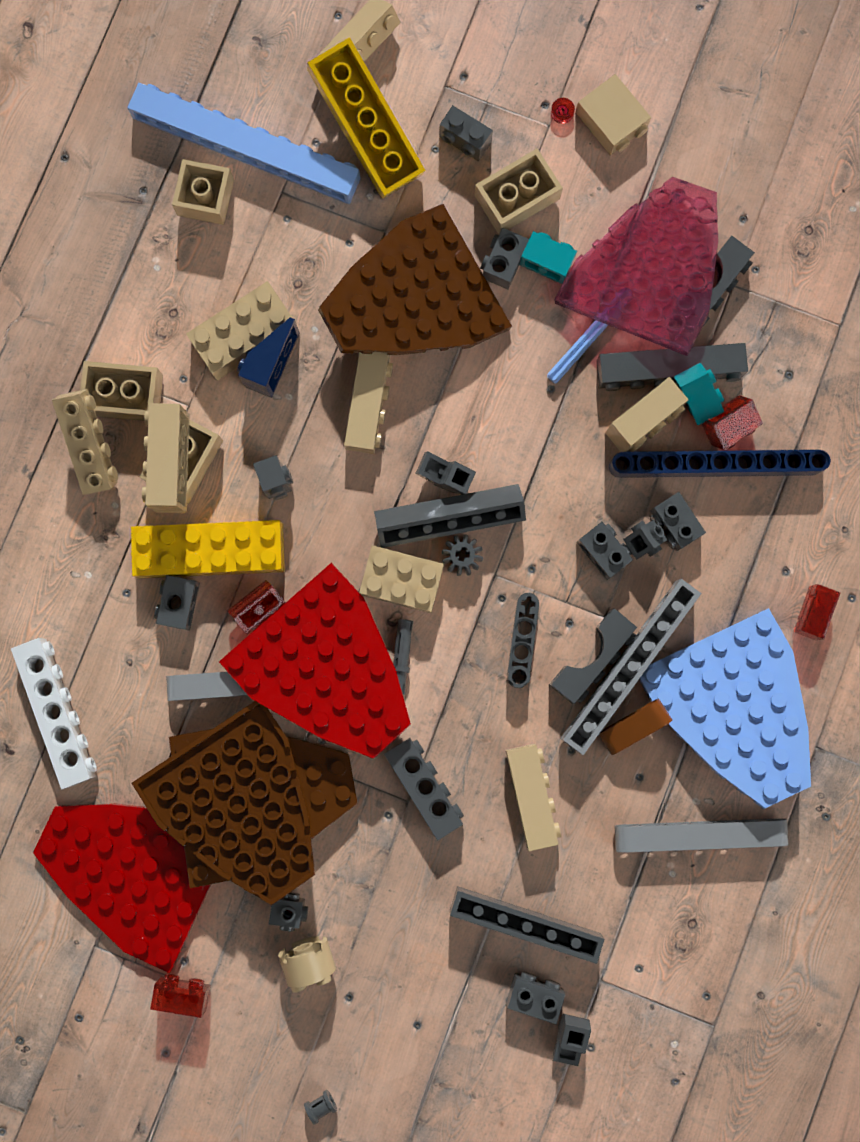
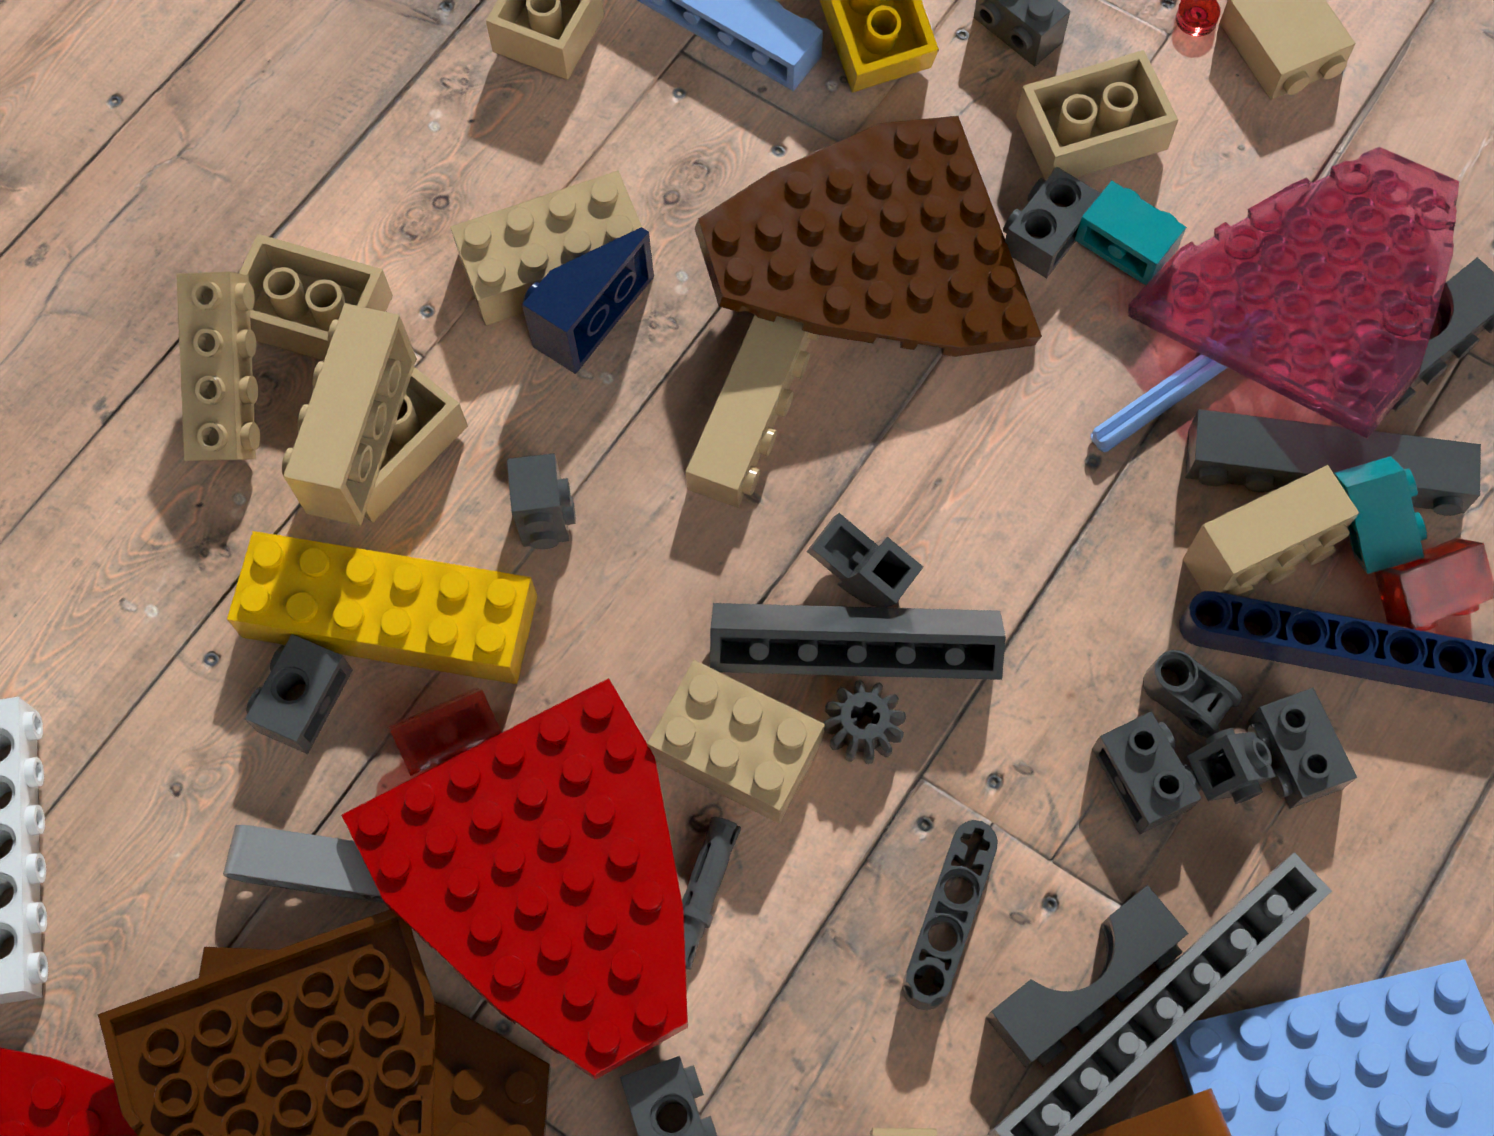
camera: 15 degrees right, 15 degrees down
none -> dark grey piece [1143,650,1243,738]

